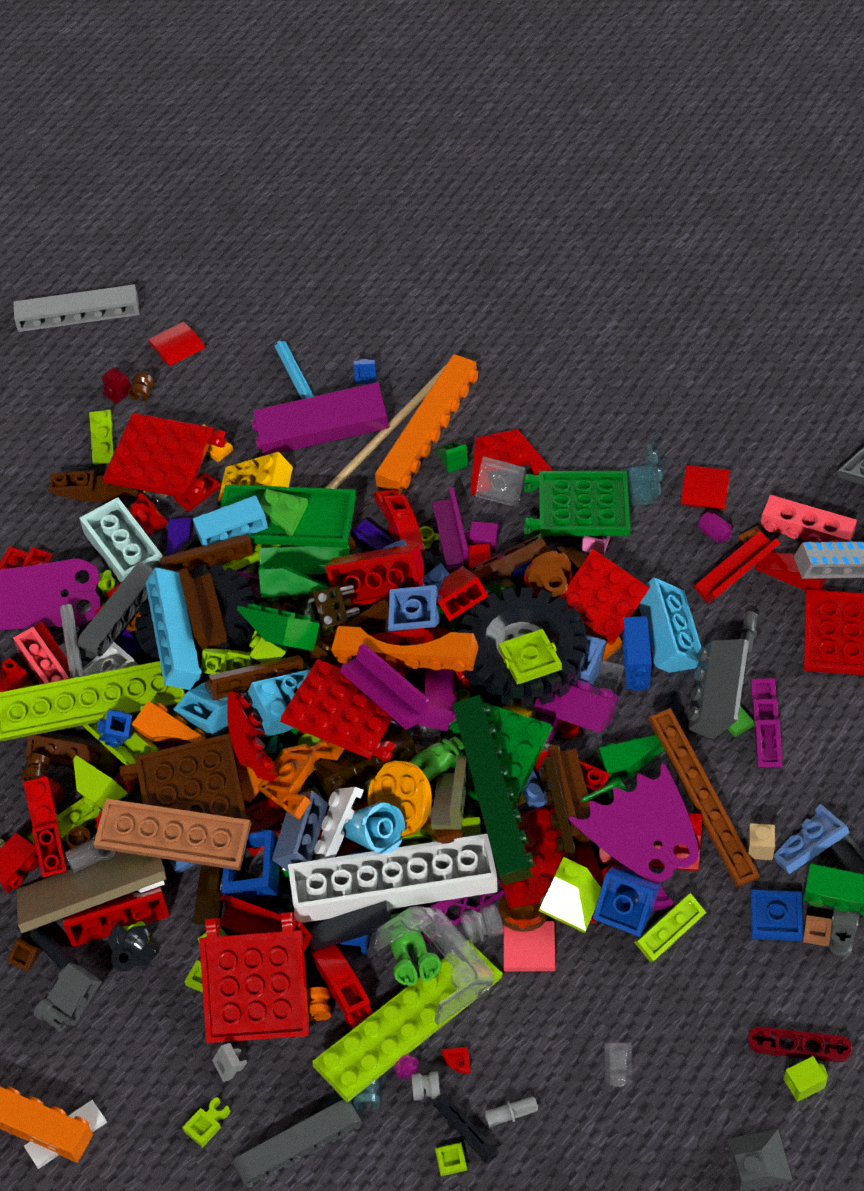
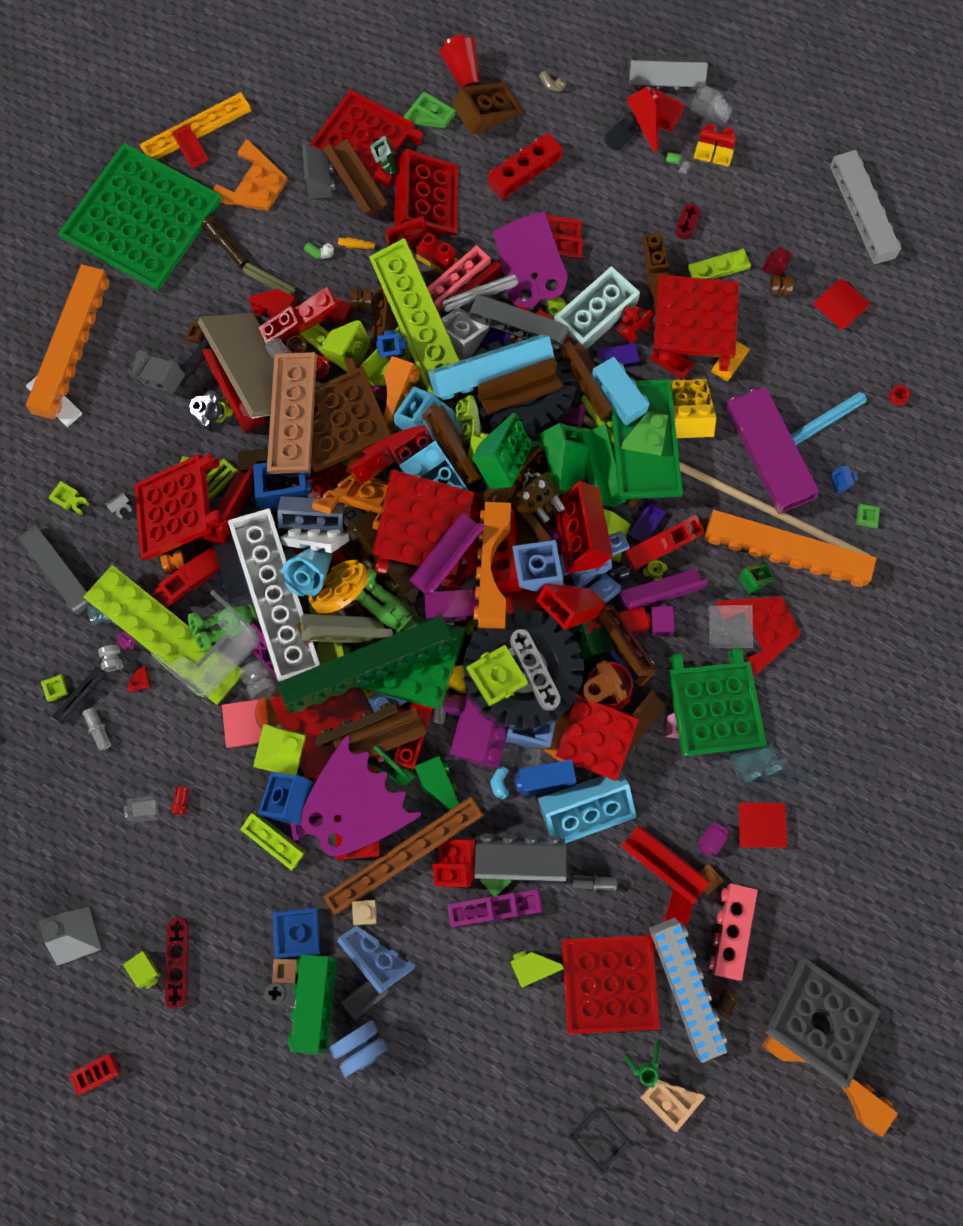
camera: 75 degrees right, 20 degrees up
none -> red pin [170,786,190,815]
none -> red slope [433,839,475,887]
none -> medium azure arm [490,765,509,799]
none -> light grey beam [510,629,561,711]
none -> lime slope [510,950,564,988]
none -> dark red beam [675,204,700,240]
none -> bright green tile [856,504,880,528]
none -> red tile [888,385,911,406]

